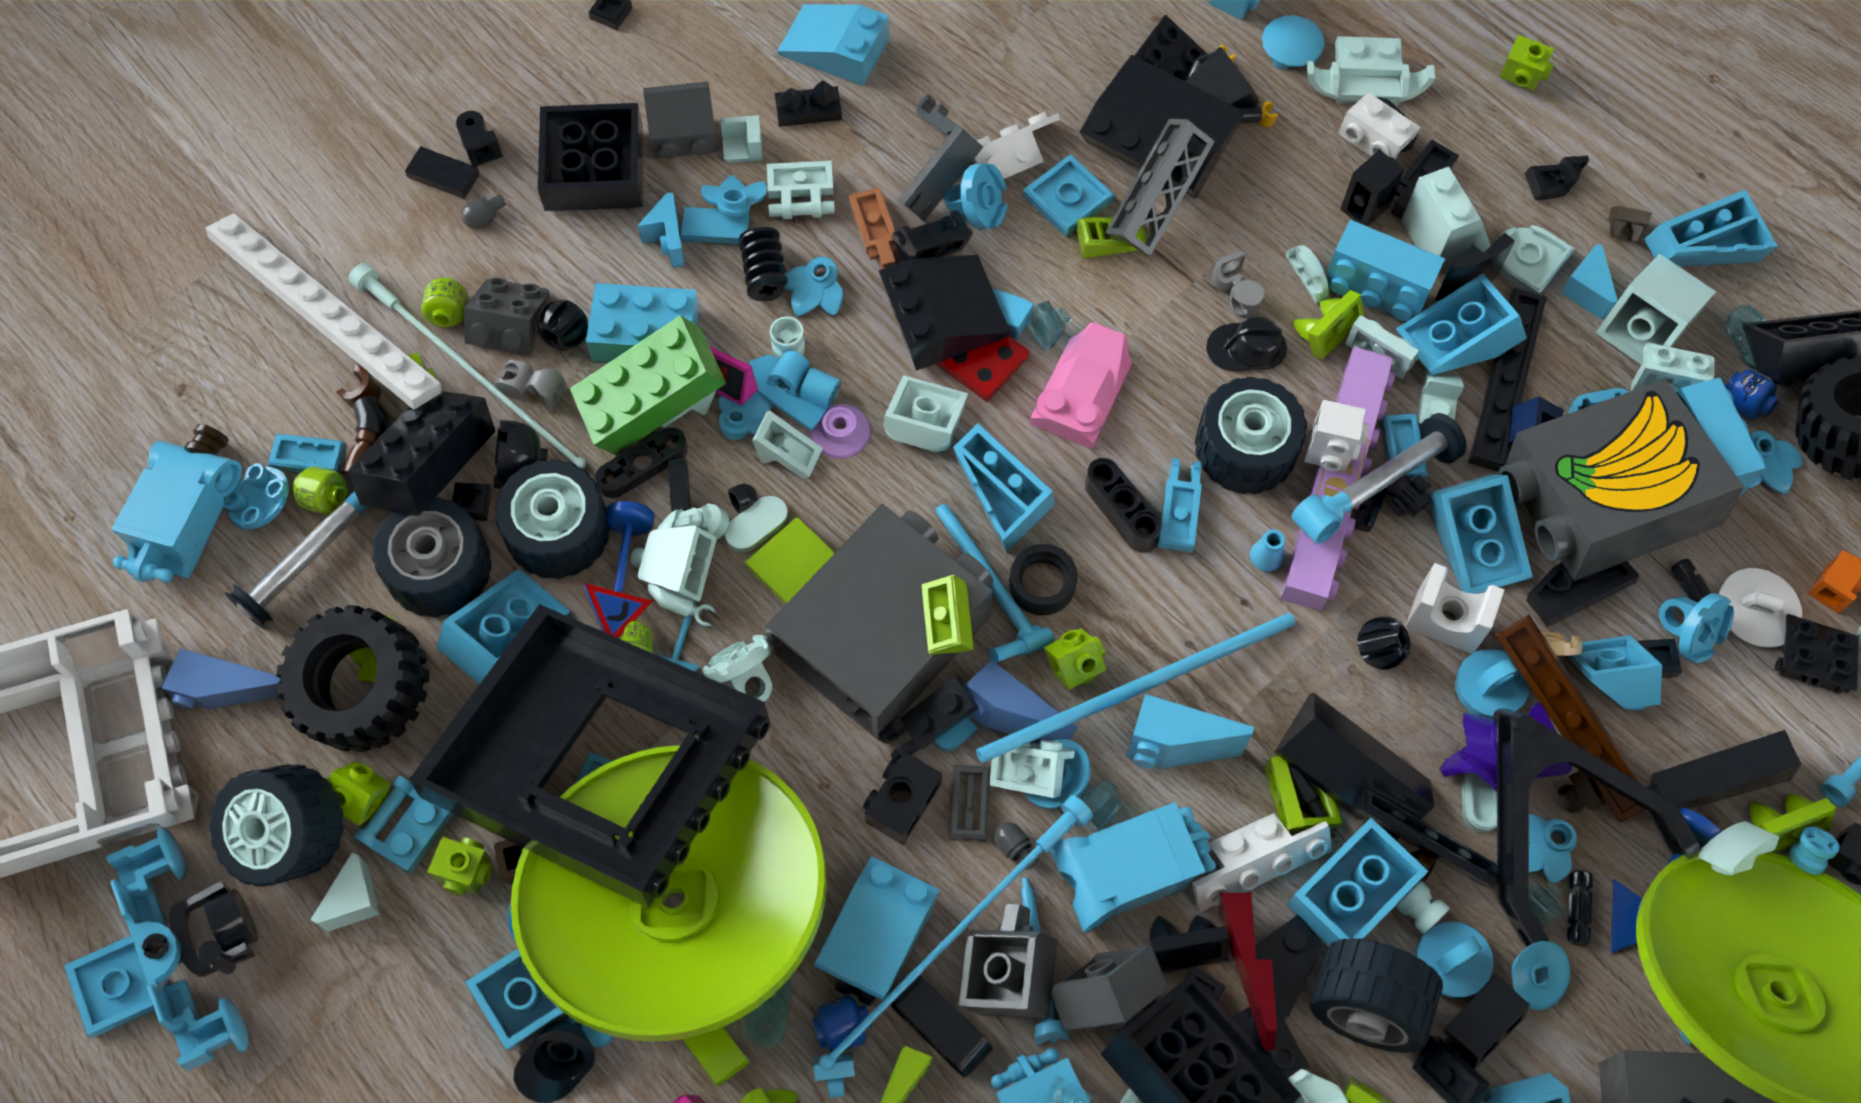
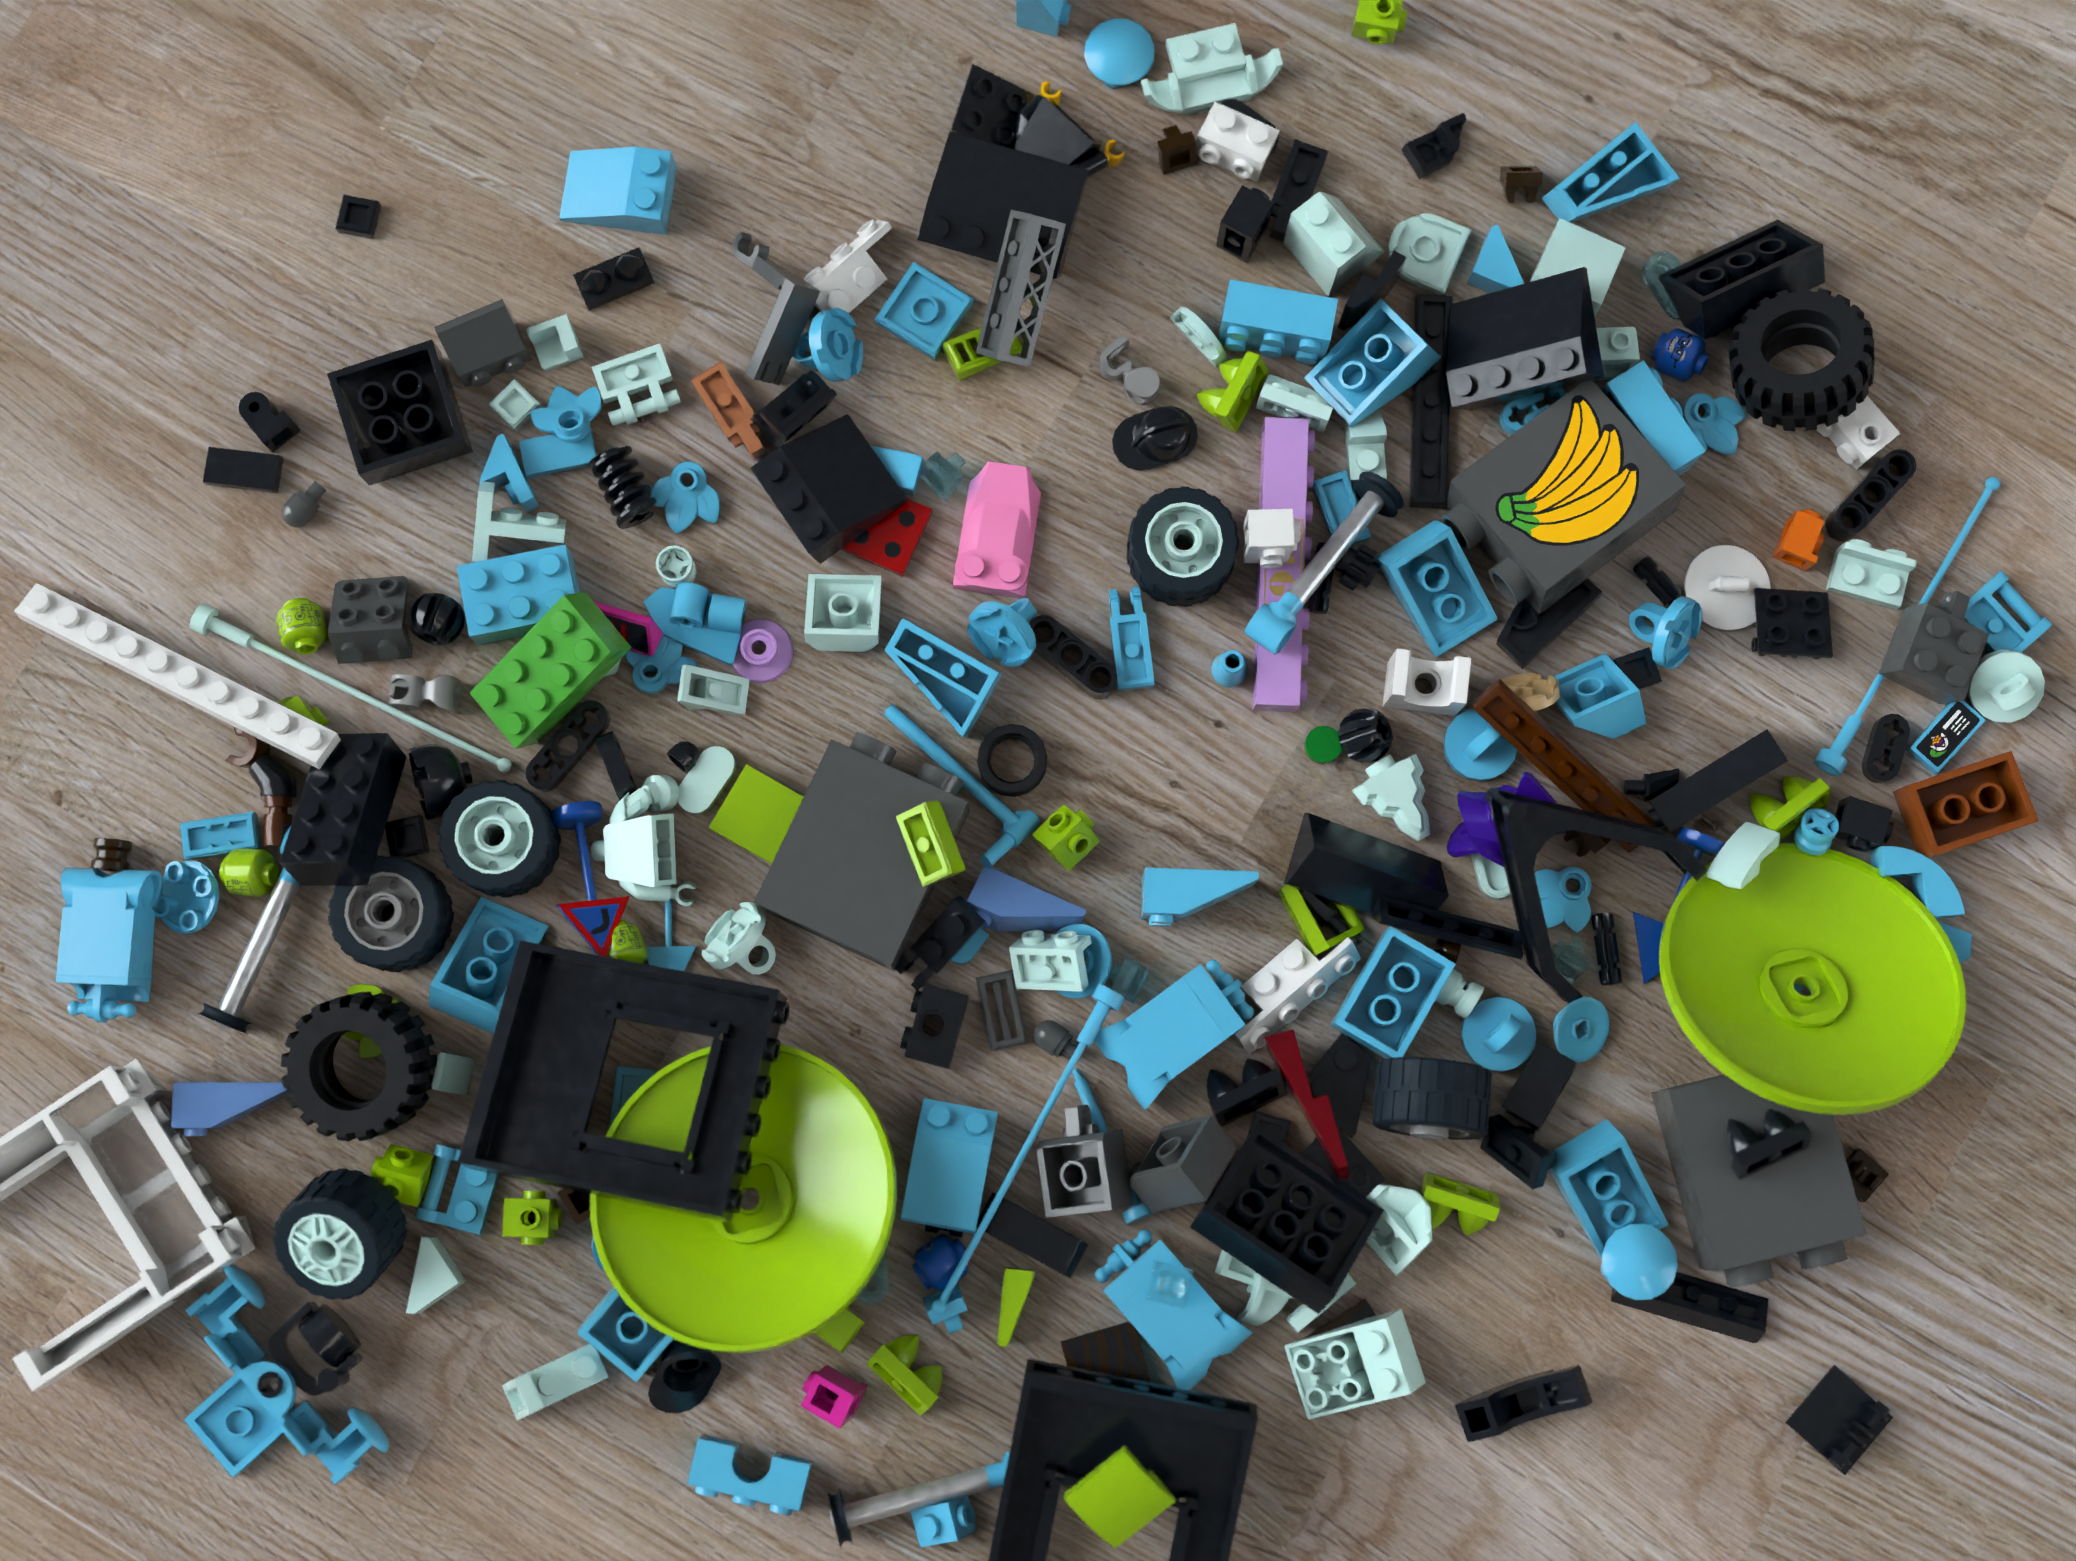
camera: 15 degrees left, 15 degrees up
medium azure piece [976,613,1295,763] -> none
dark blue panel [1509,396,1564,444] -> none
none -> light aqua slope [431,1052,474,1095]
none -> light aqua bracket [472,481,566,562]
none -> light aqua tile [489,379,542,432]
none -> light aqua bracket [502,1344,608,1420]
none -> medium azure tile [967,598,1037,667]
none -> dark brown tile [1157,125,1197,175]
none -> green tile [1304,726,1342,764]
none -> light aqua rock [1352,754,1430,842]
none -> black slope [1446,267,1604,410]
none -> black bar [1624,768,1680,802]

